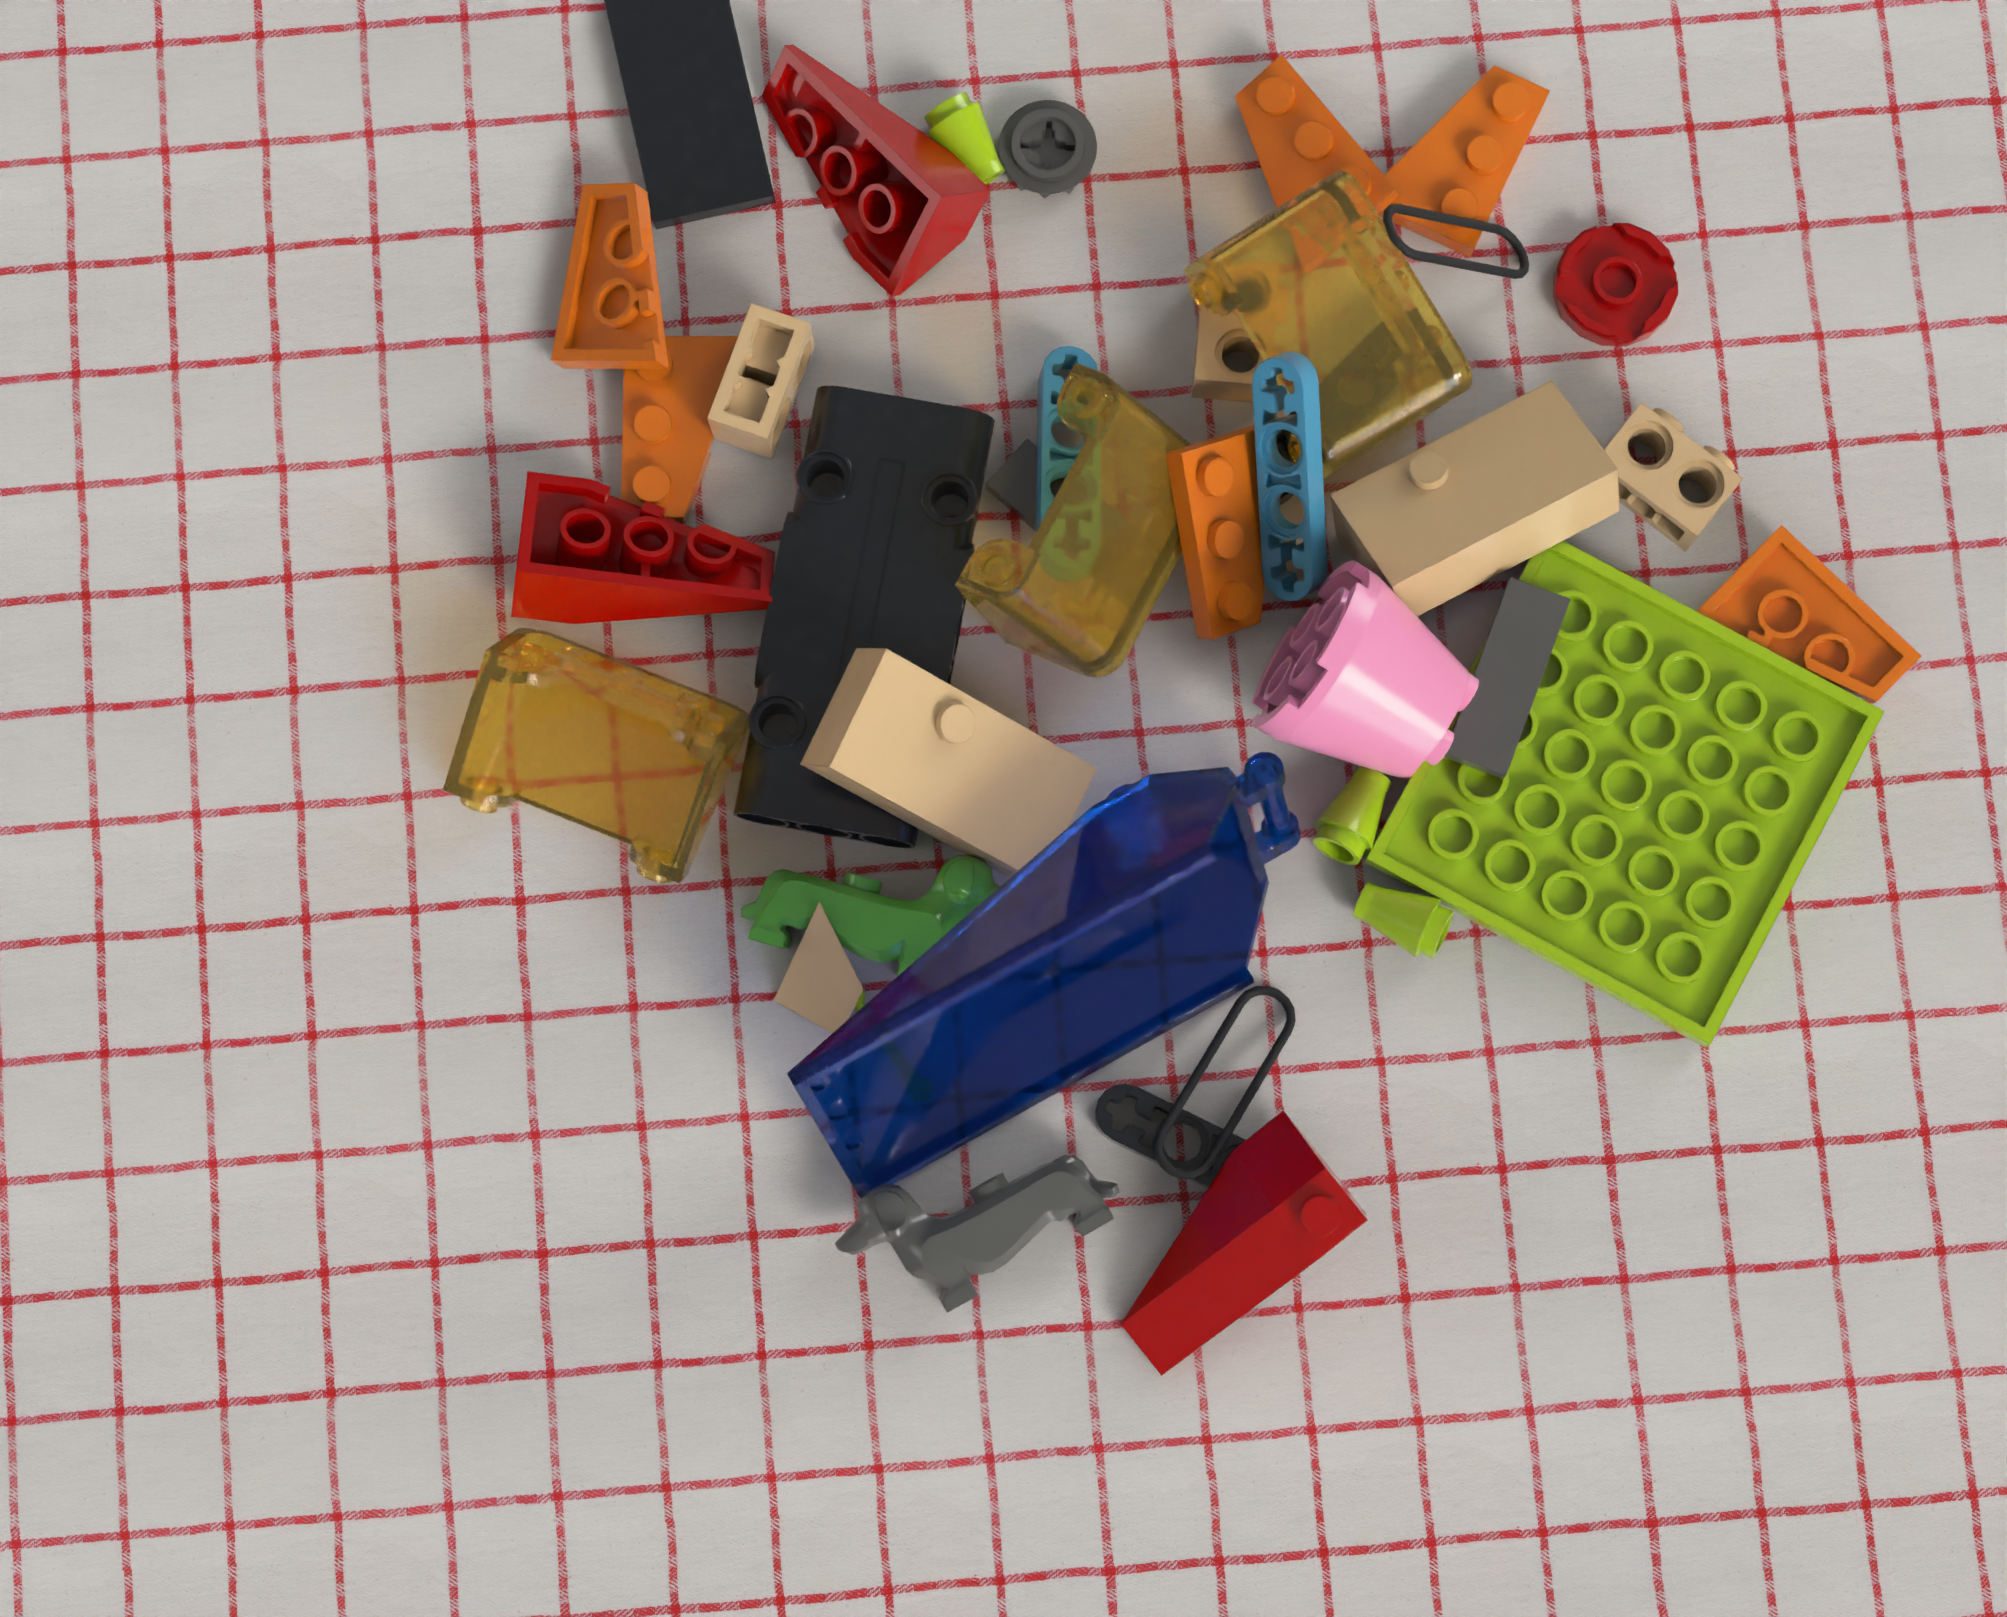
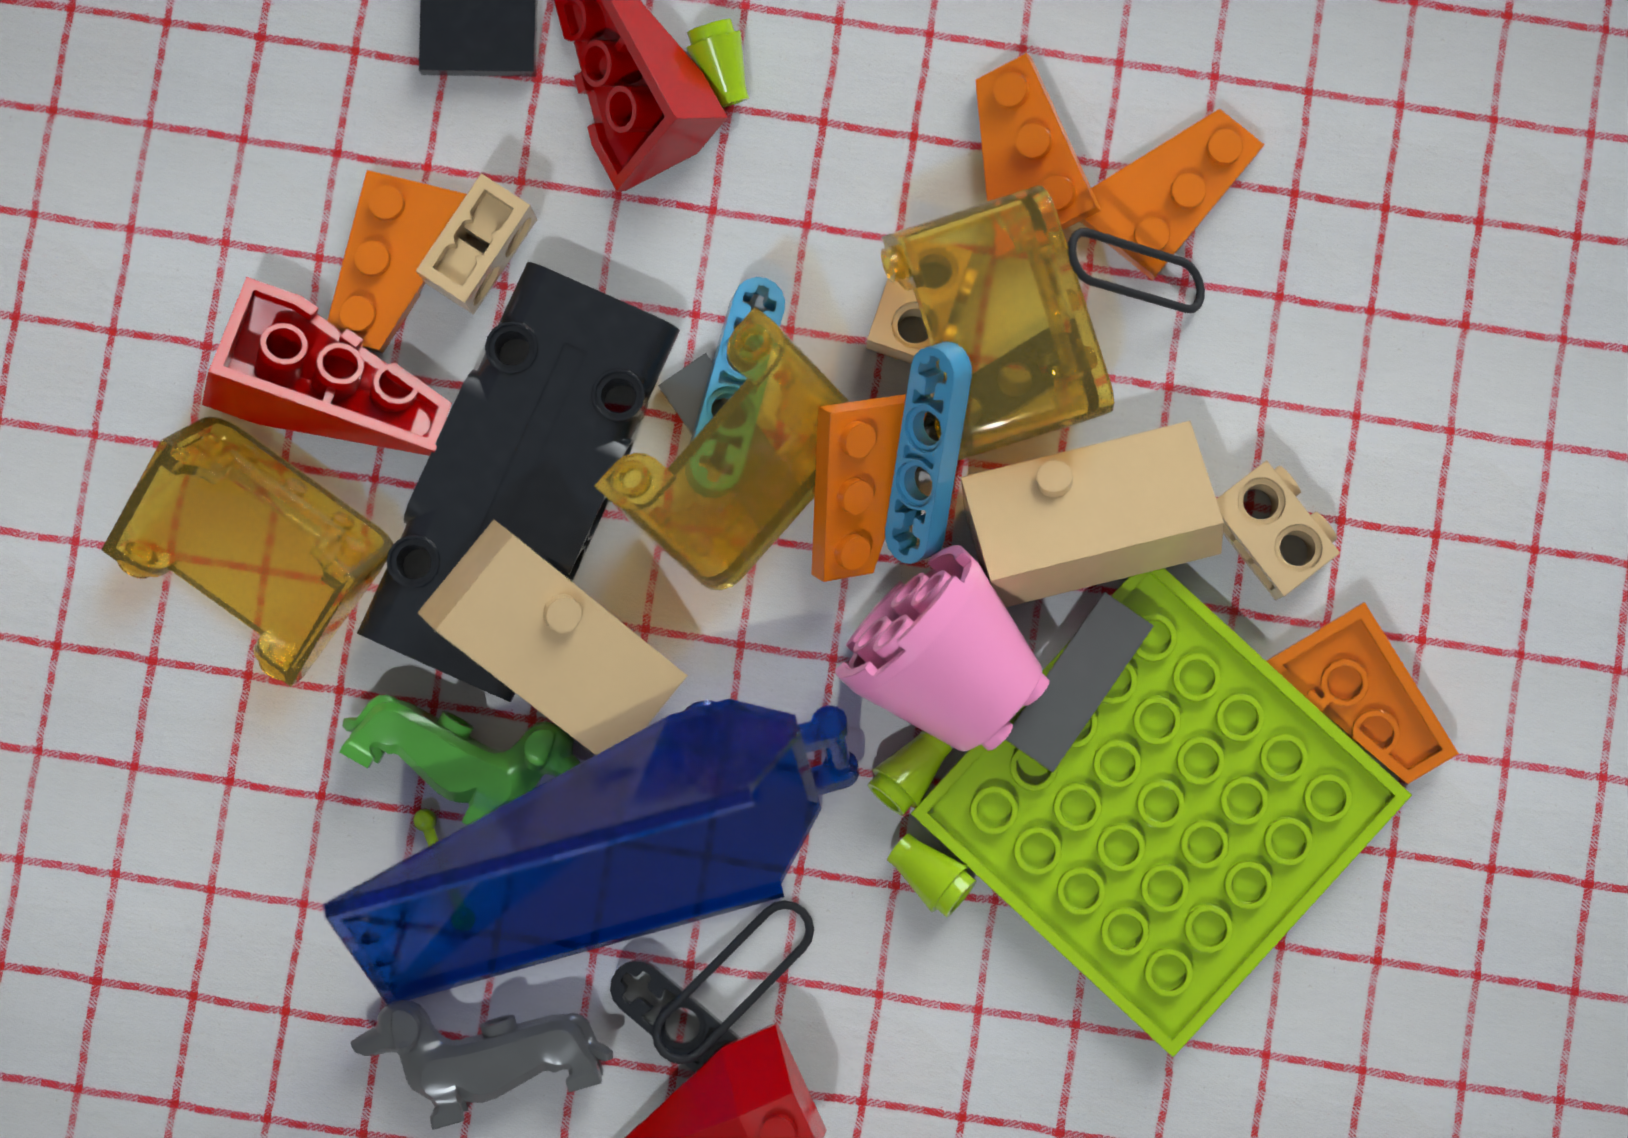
camera: 15 degrees right, 5 degrees up
orange wing [551,183,669,369] -> none
tan sticker [774,901,863,1037] -> none
dark grey gear [999,100,1097,199] -> none
red tile [1553,223,1678,346] -> none

